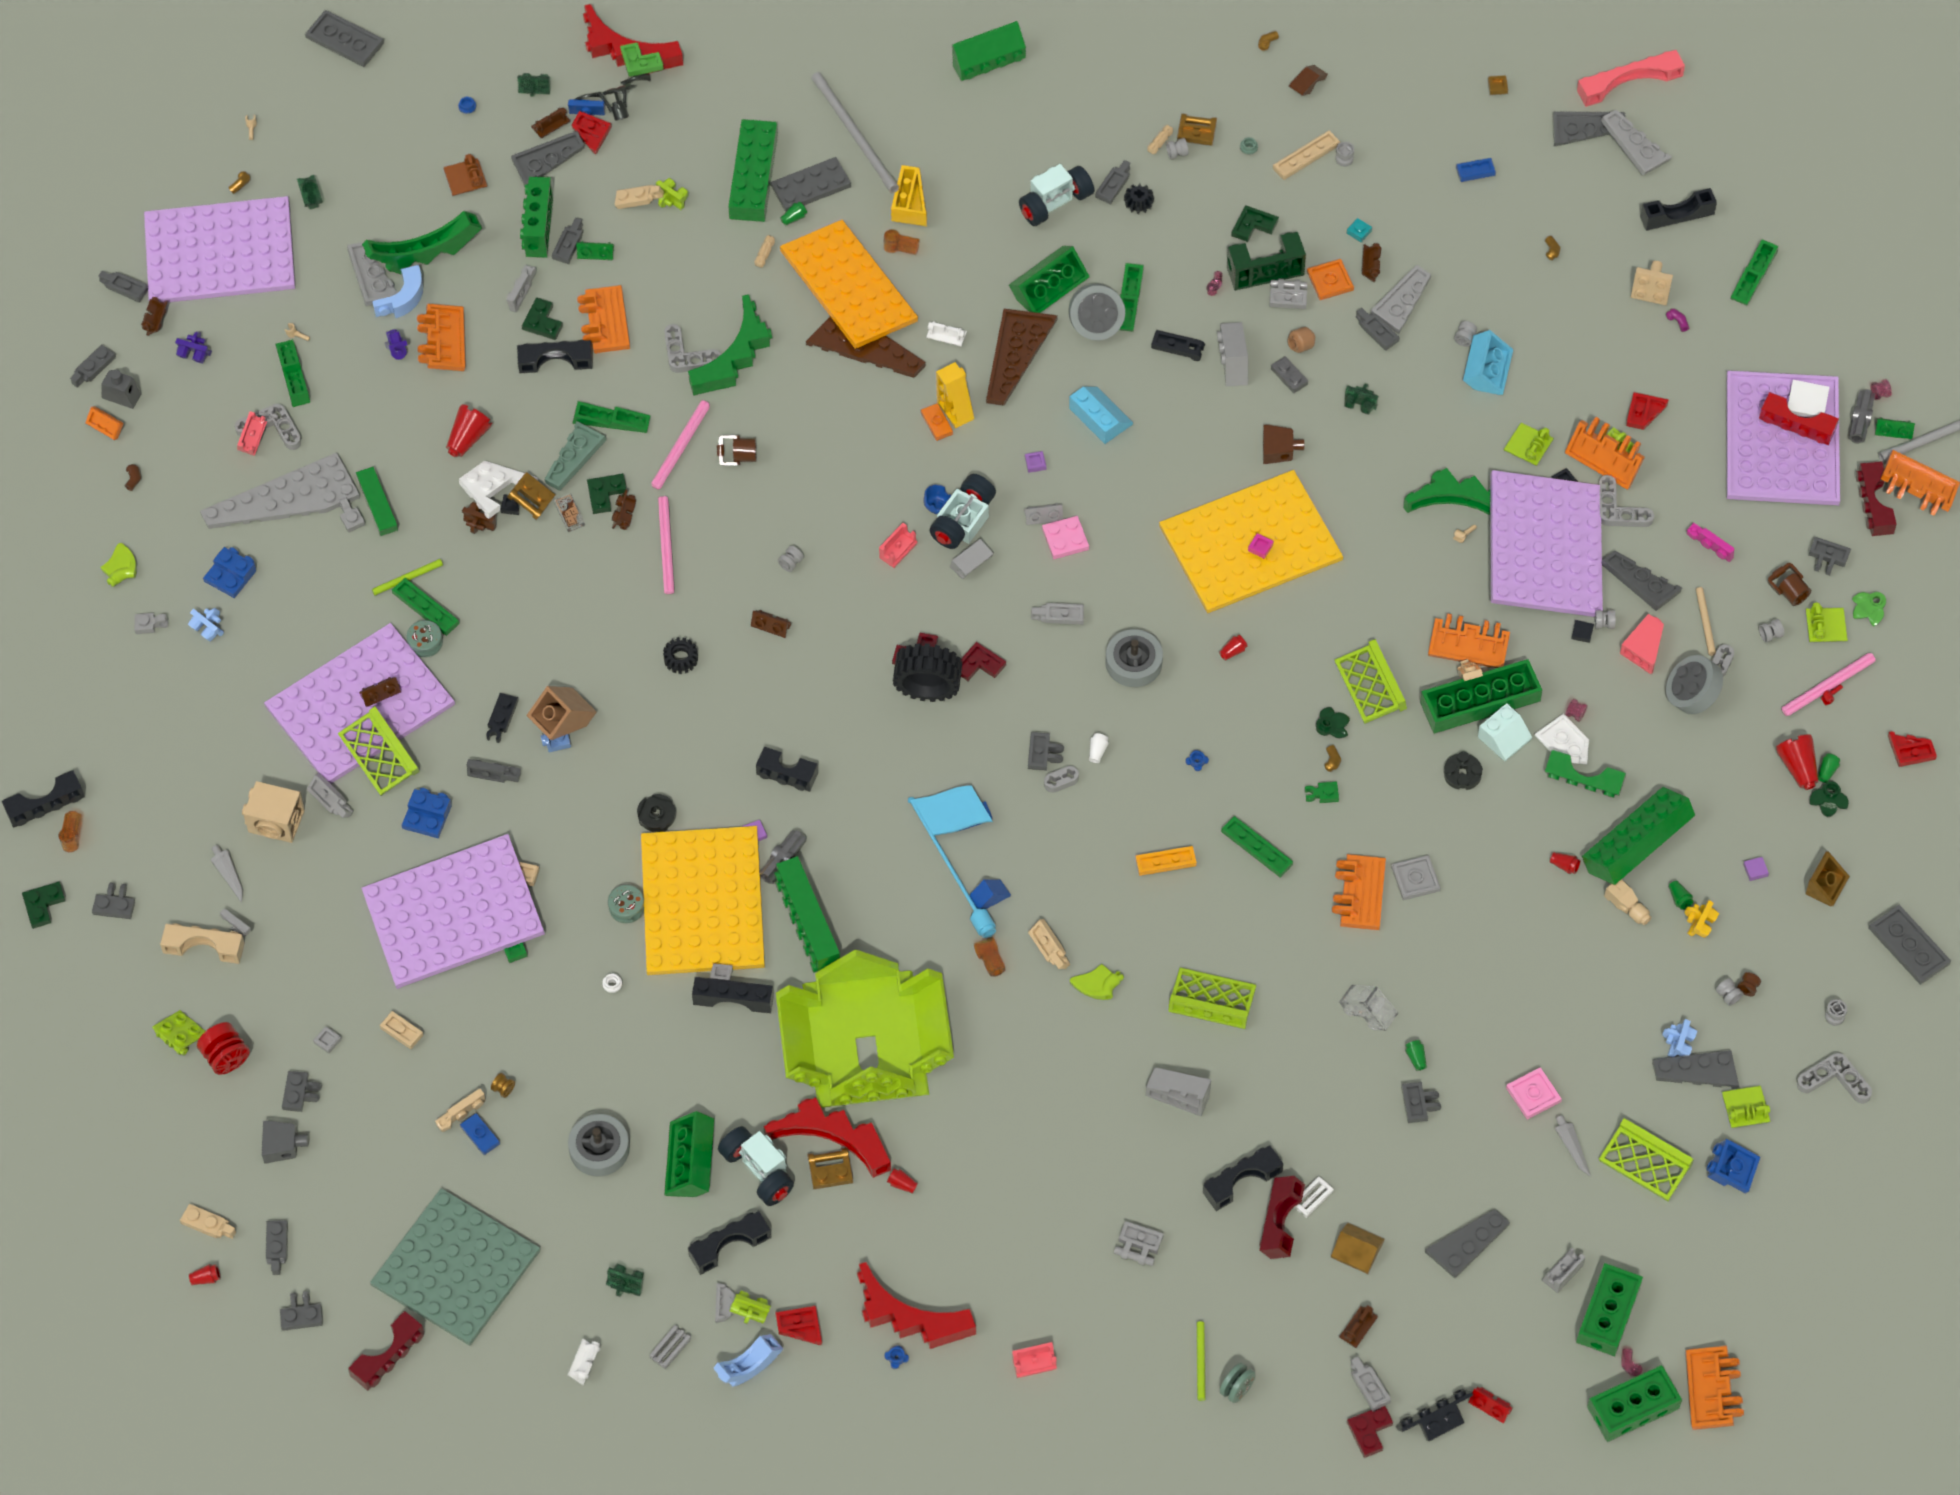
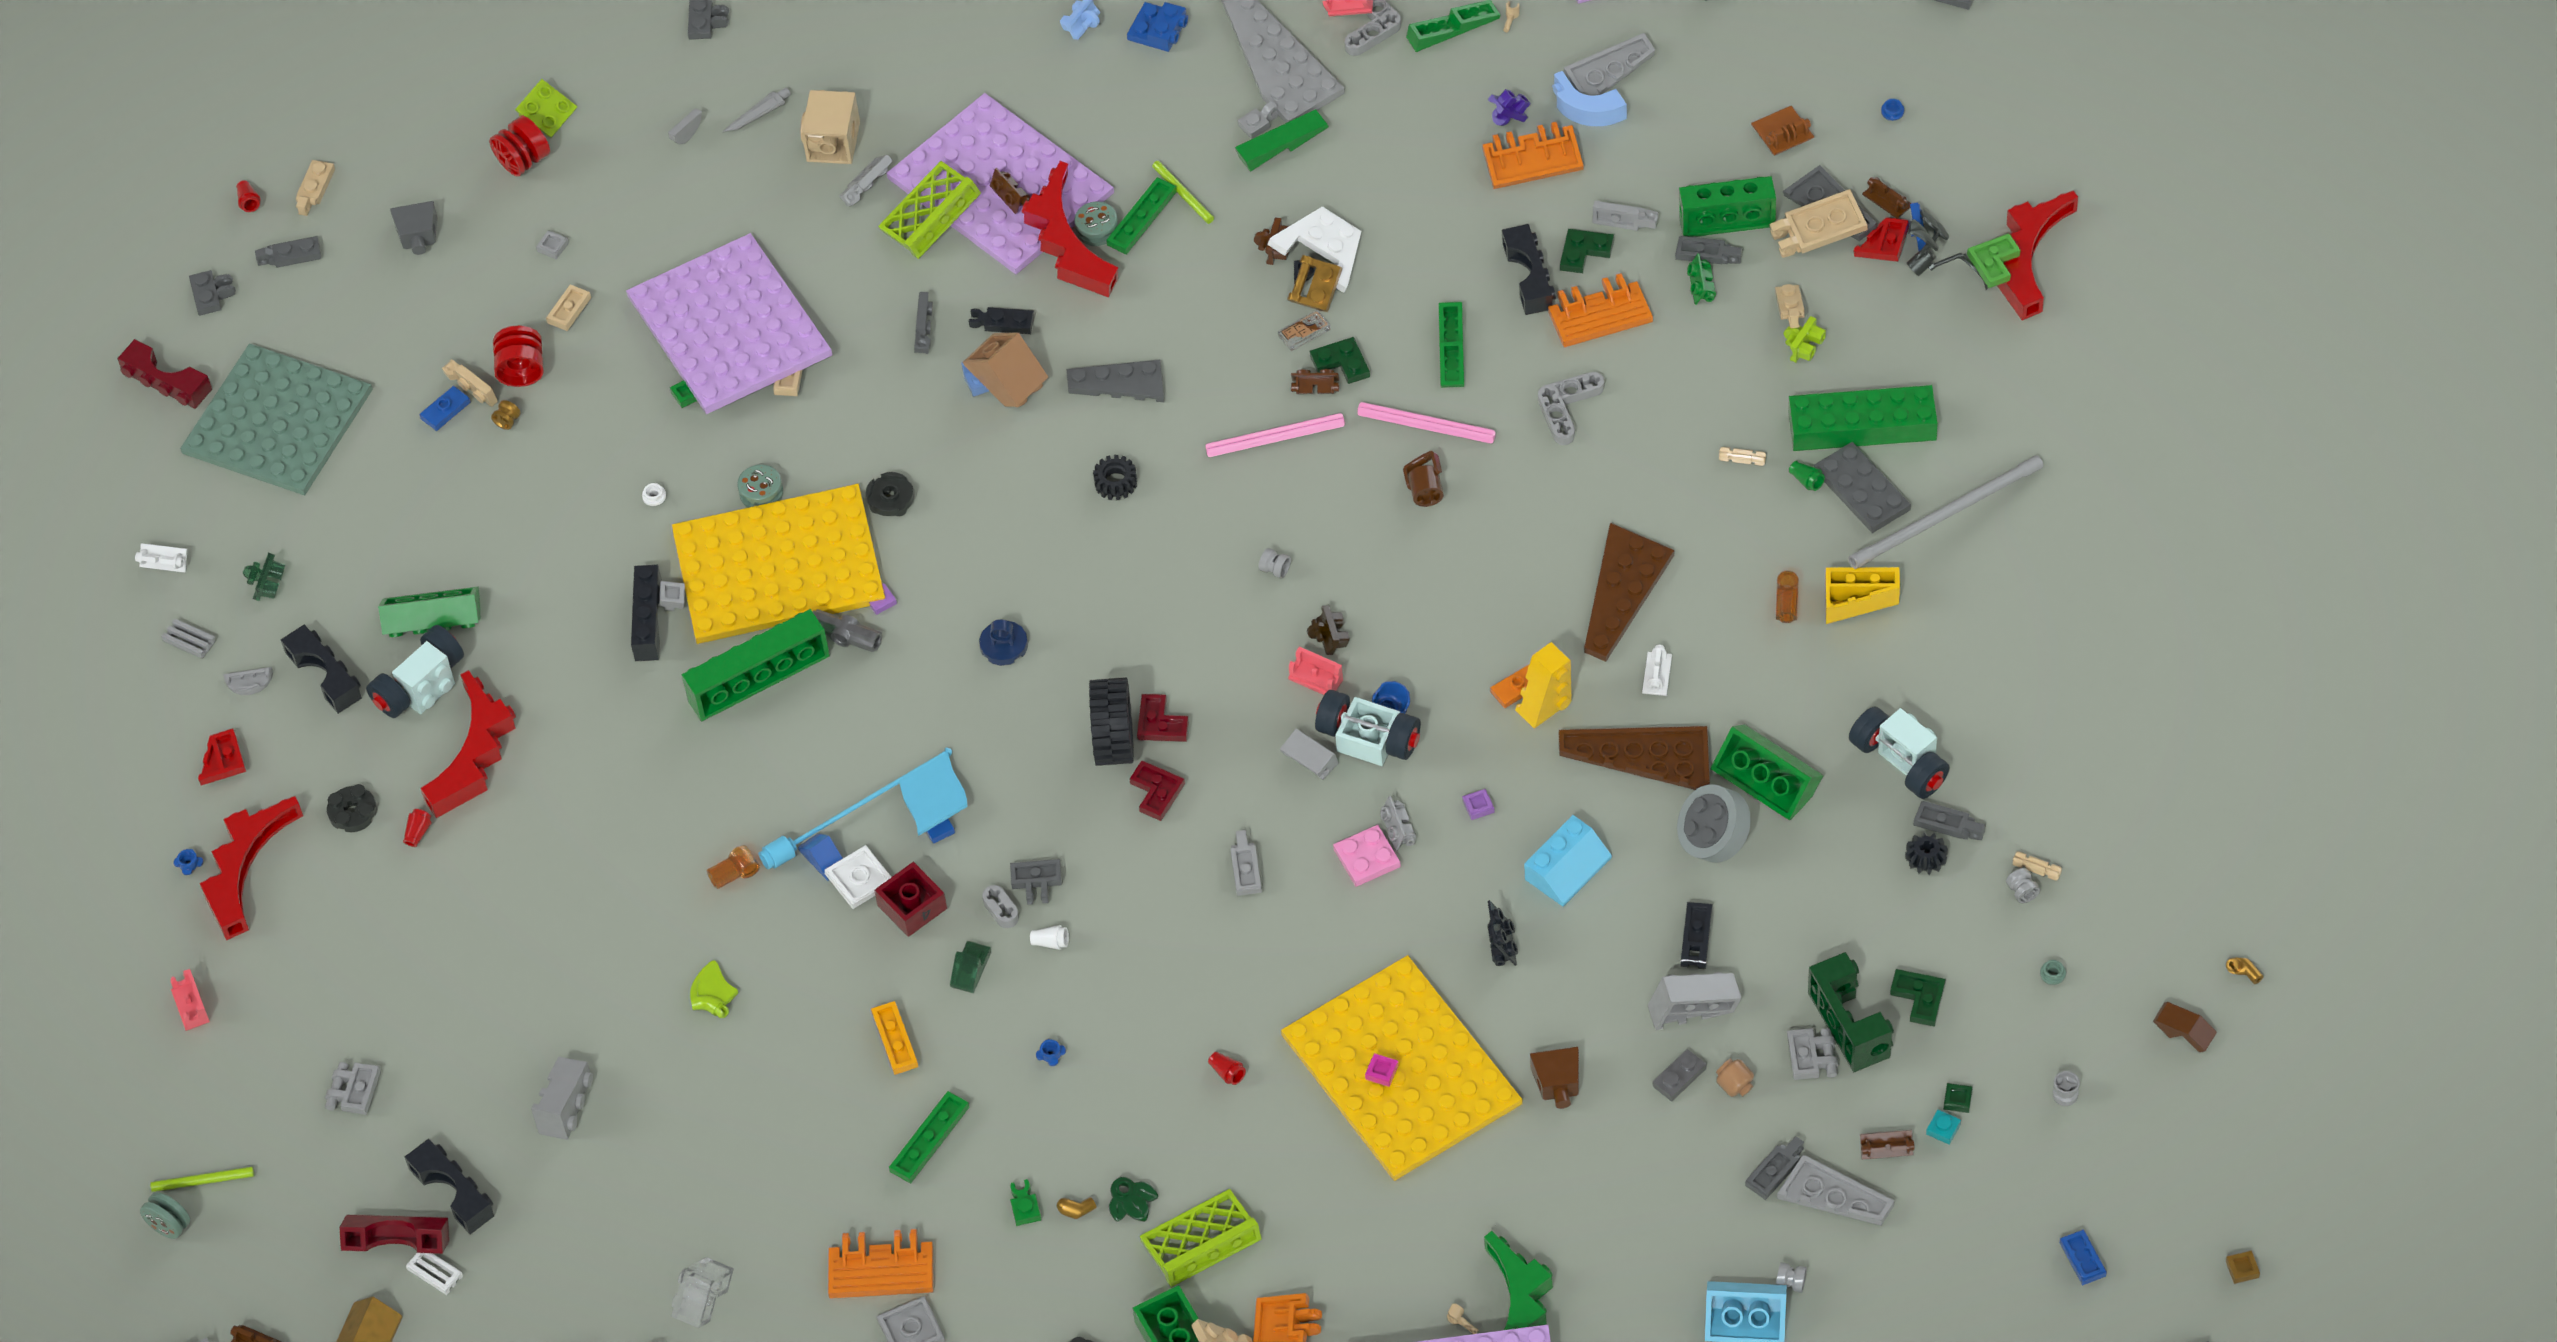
camera: 85 degrees right, 5 degrees down
tan arch [160,923,245,964] -> none
dark grey hinge [282,1071,322,1112] -> none
green arch [362,211,482,274] -> none
blue plate [402,788,452,839] -> none
red cone [446,404,493,458] -> none
clear green hips [517,73,551,97] -> none
sand green wing [545,421,606,491] -> none
wheel [568,1114,629,1176] -> none
green arch [688,294,772,396] -> none
light blue arch [713,1334,783,1387] -> none
lime hips [729,1291,771,1324] -> none
reddish brown hinge [751,610,791,638] -> none
black arch [756,747,818,792] -> none
lime panel [776,949,954,1108] -> none
light orange plate [780,220,918,349] -> none
pearl gold plate [808,1148,853,1190] -> none
green slope [952,21,1026,81] -> none
tan hinge [1028,919,1070,970] -> none
wheel [1106,629,1163,687] -> none
green slope [1119,263,1144,332] -> none
lime fence [1168,968,1256,1029] -> none
pearl gold plate [1177,113,1217,146] -> none
clear pink arm [1206,271,1223,296] -> none
tan tile [1273,130,1340,180] -> none
orange tile [1307,259,1354,300] -> none
clear green hips [1344,383,1379,415] -> none
none -> pearl dark grey plate [327,784,377,833]
none -> red wheel [493,325,544,387]
none -> white plate [825,845,891,909]
none -> dark red brick [874,861,947,937]
none -> clear green slope [950,941,991,993]
none -> dark blue tile [979,619,1028,666]
none -> red arch [1022,161,1118,298]
none -> dark grey wing [1066,359,1164,403]
none -> dark brown hips [1307,605,1350,655]
none -> black hinge [1487,900,1518,966]
none -> tan tile [1770,189,1868,258]
none -> dark green tile [1943,1083,1973,1113]

